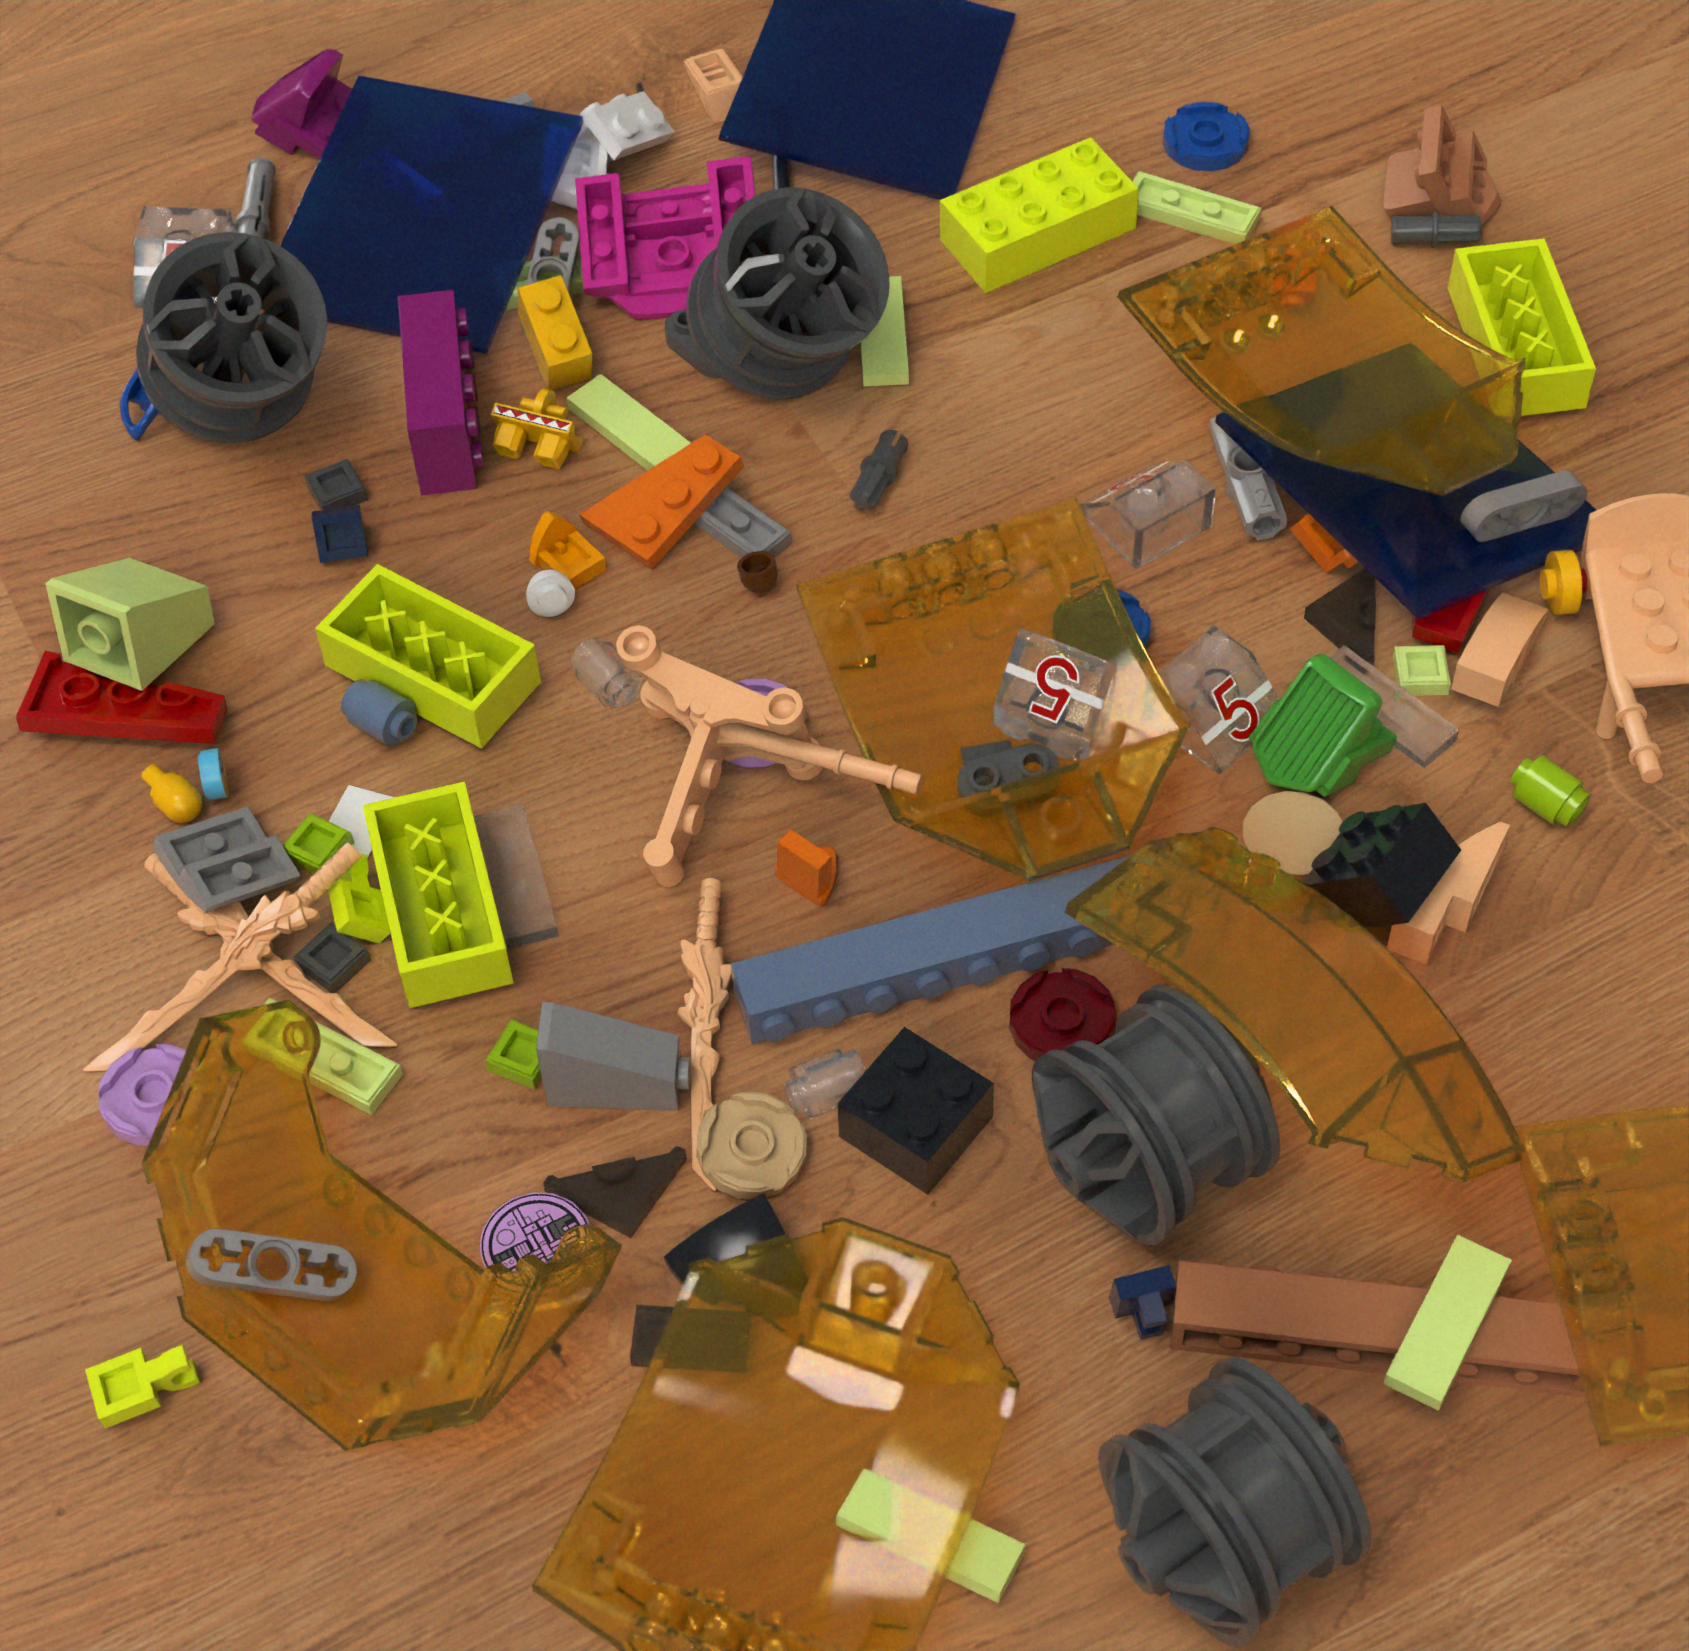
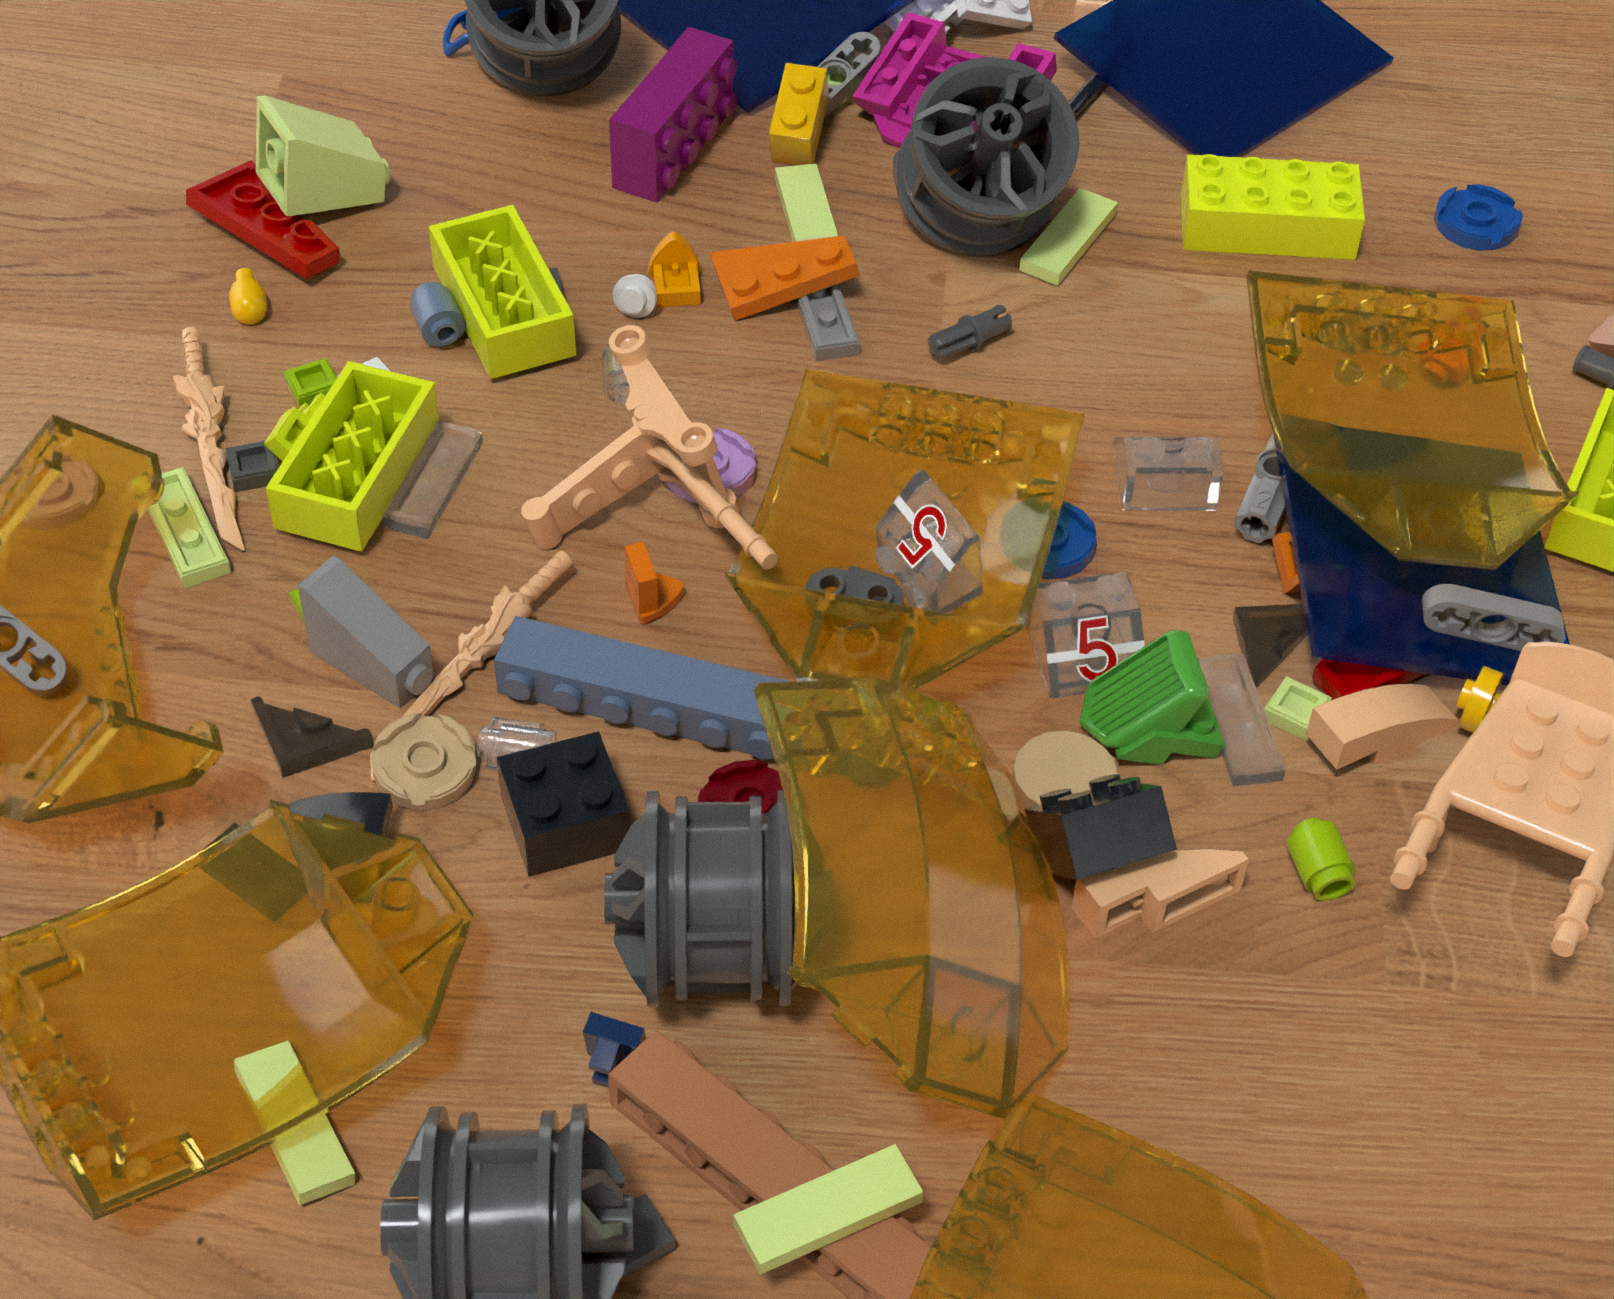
camera: 30 degrees right, 5 degrees down
light nougat sword [83,842,362,1072] -> none
light grey slope [152,806,300,913] -> none
medium azure tile [198,748,228,800] -> none
dark grey tile [304,459,368,510] -> none
dark blue tile [312,505,368,563] -> none
tile [479,1192,594,1302] -> none
yellow hips [491,388,583,470] -> none
reddish brown hinge [737,551,778,594] -> none
yellowish green tile [1132,171,1261,247] -> none

